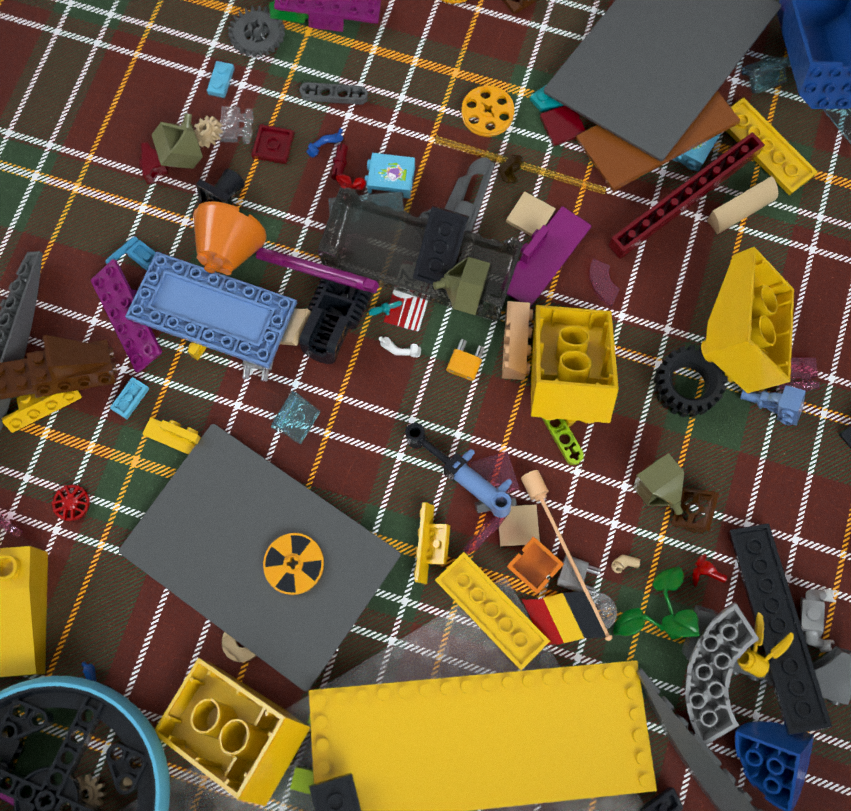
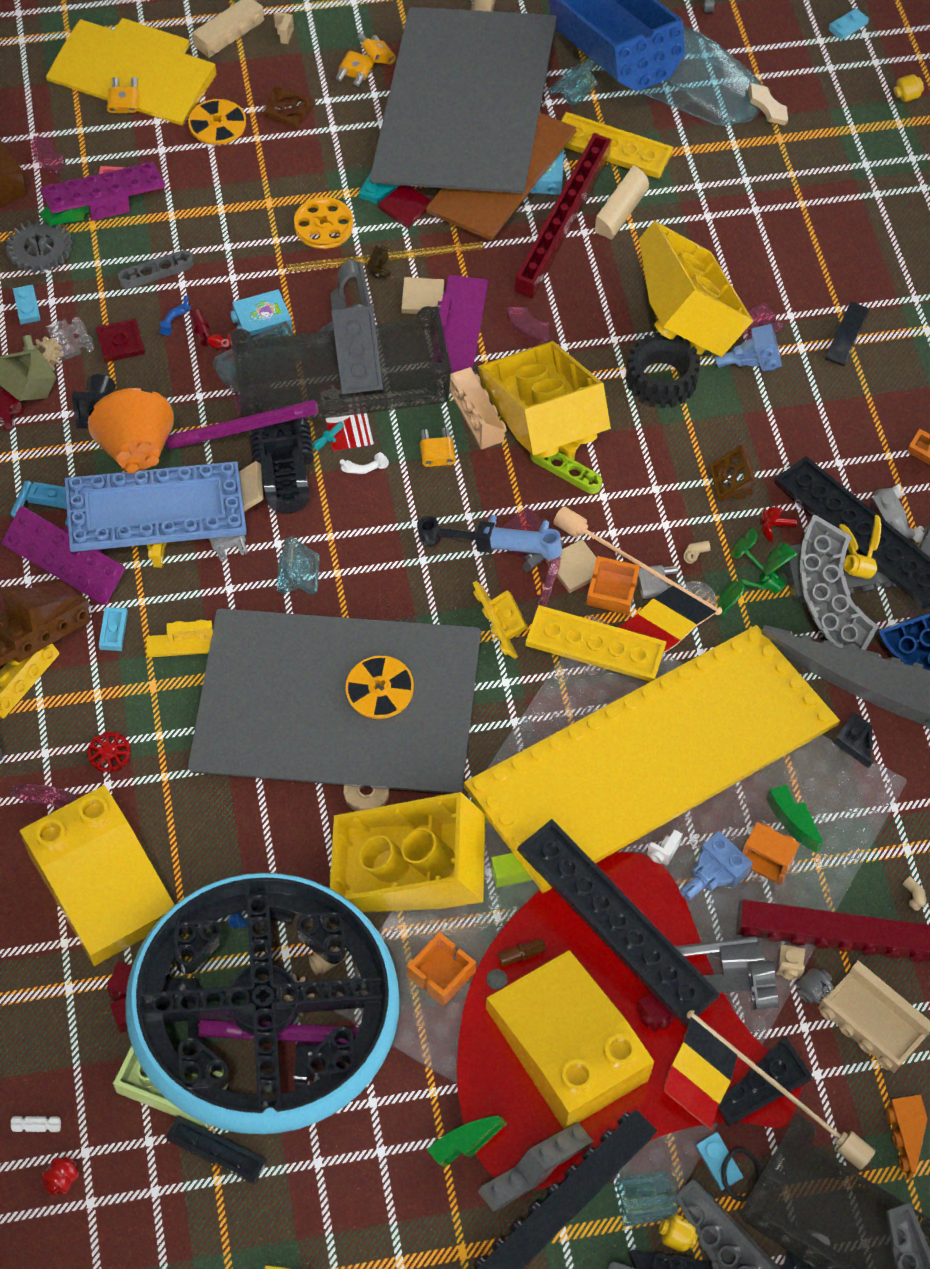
camera: 30 degrees left, 15 degrees down
olive piece [433,257,490,315] -> none
olive piece [633,453,684,515] -> none

